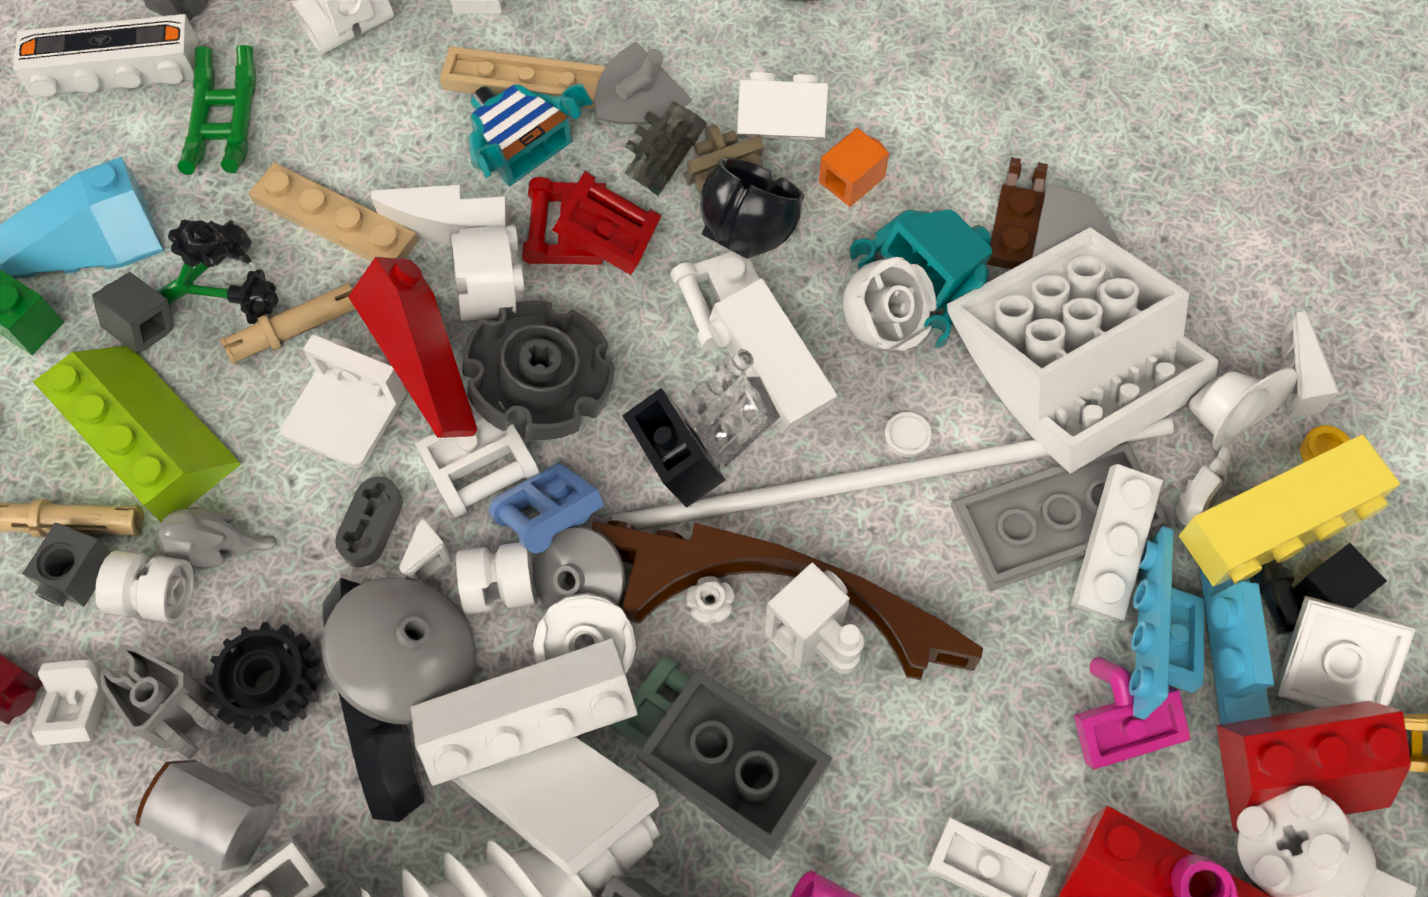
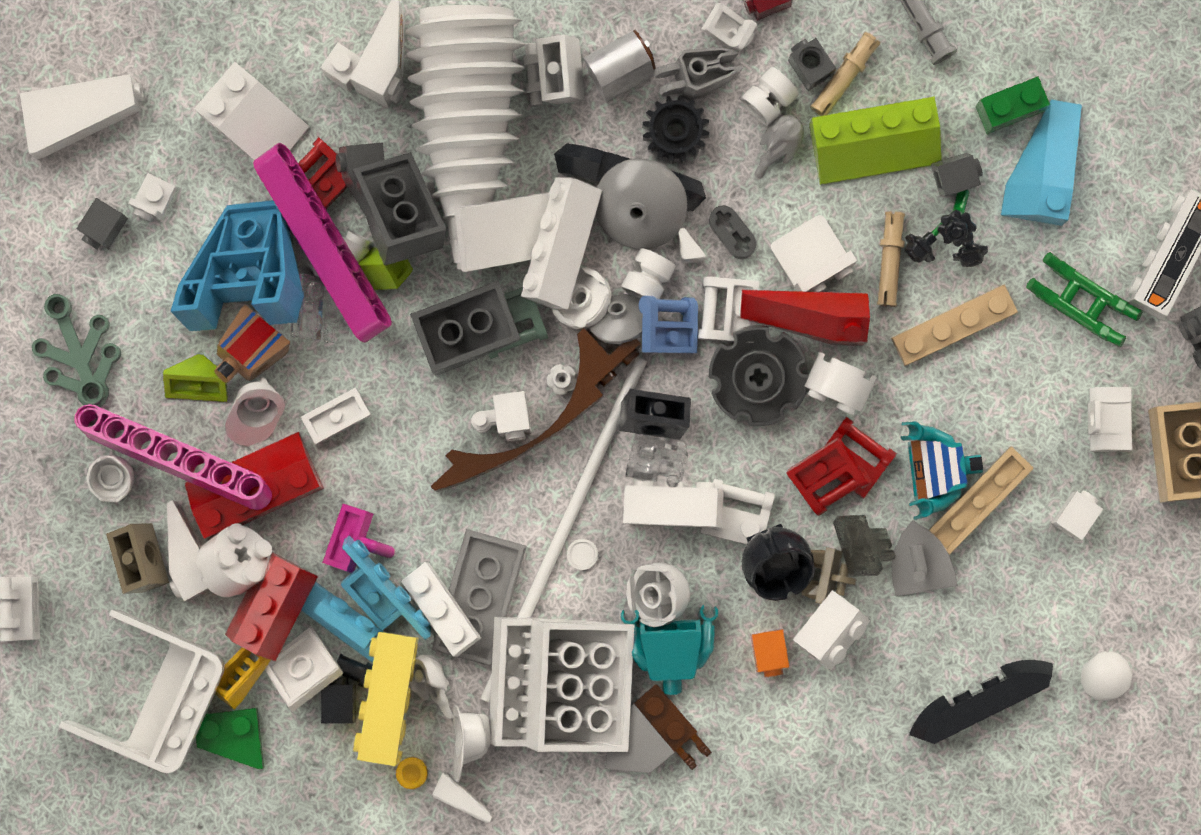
camera: 130 degrees right, 20 degrees up
white slope [371,184,511,246] -> none

